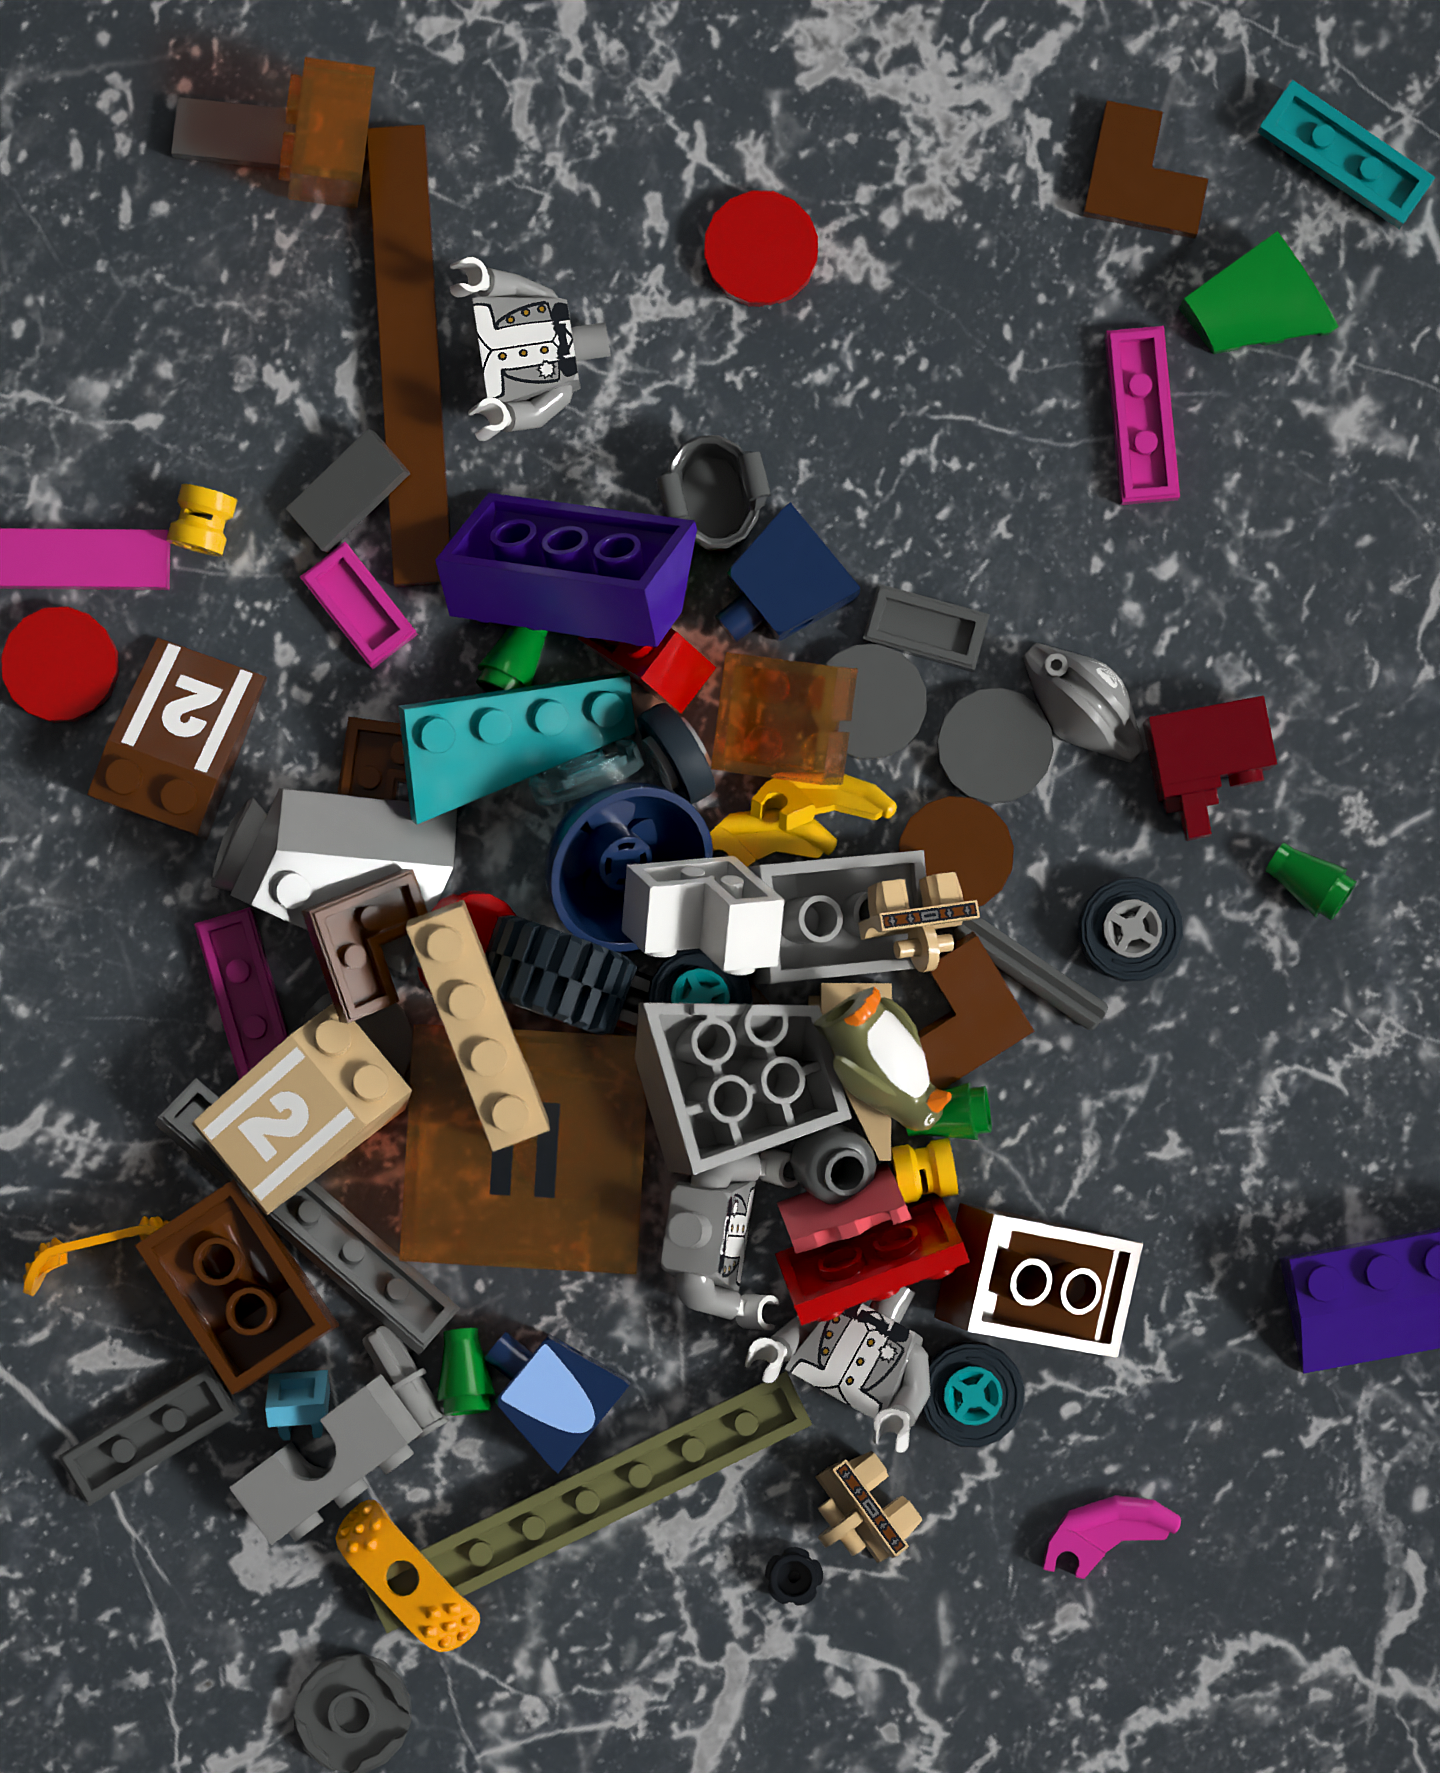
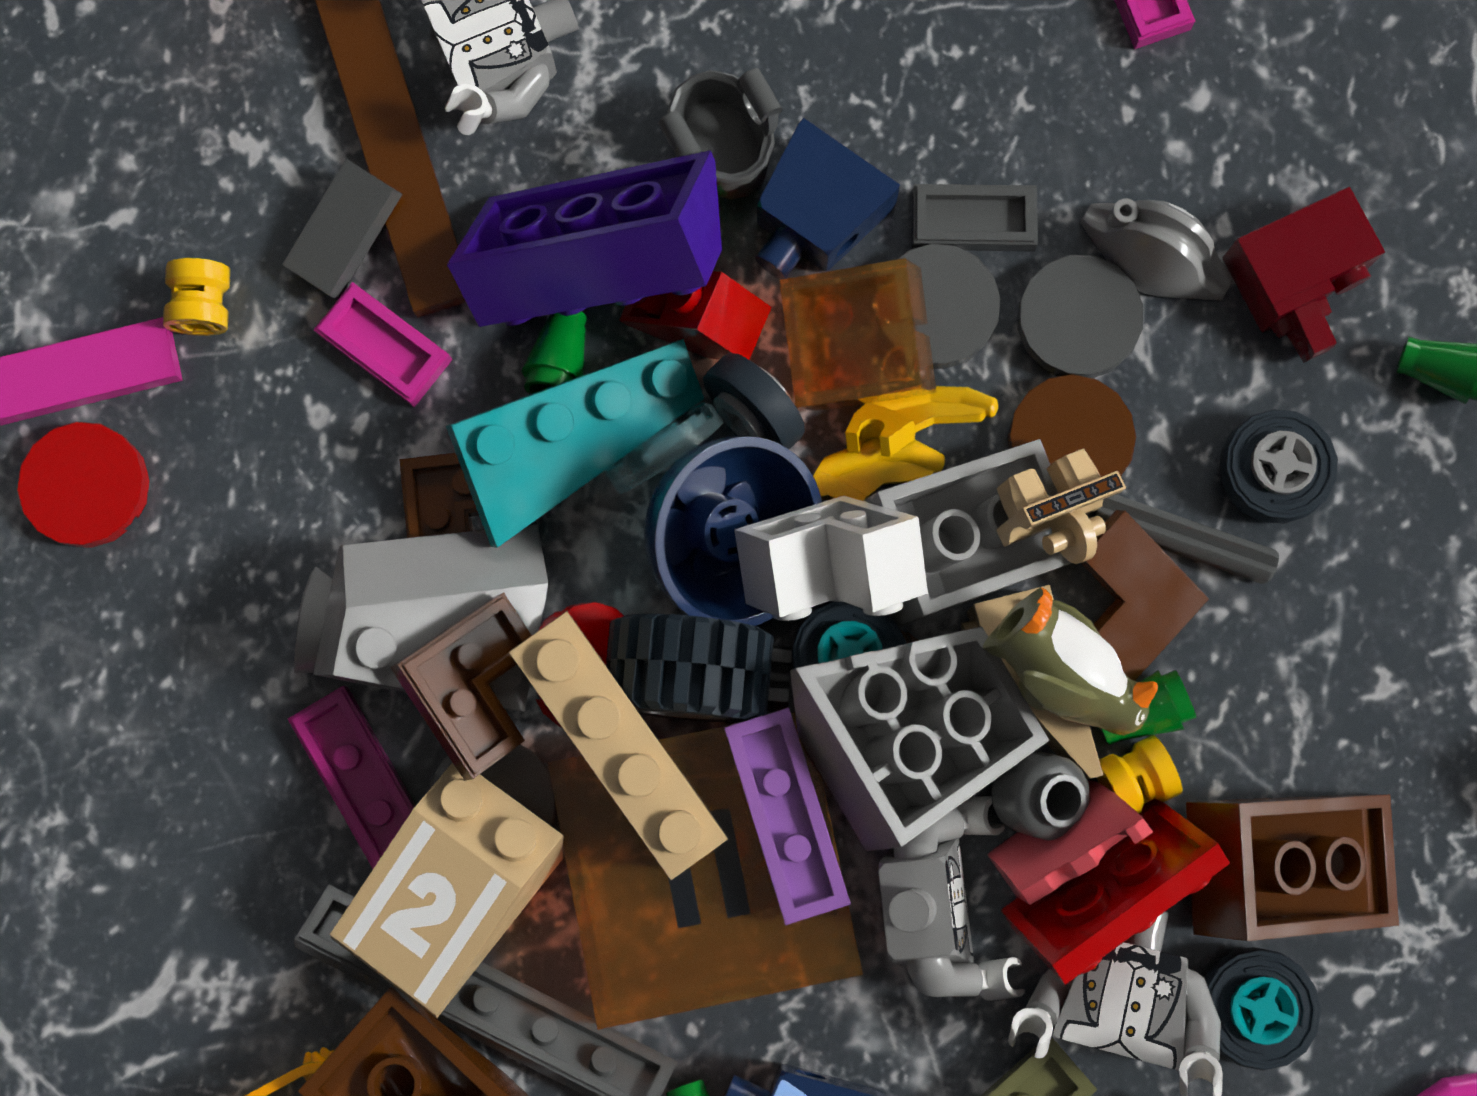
camera: 15 degrees left, 5 degrees down
reddish brown slope [87,637,267,840] -> none
none -> medium lavender plate [725,708,851,925]

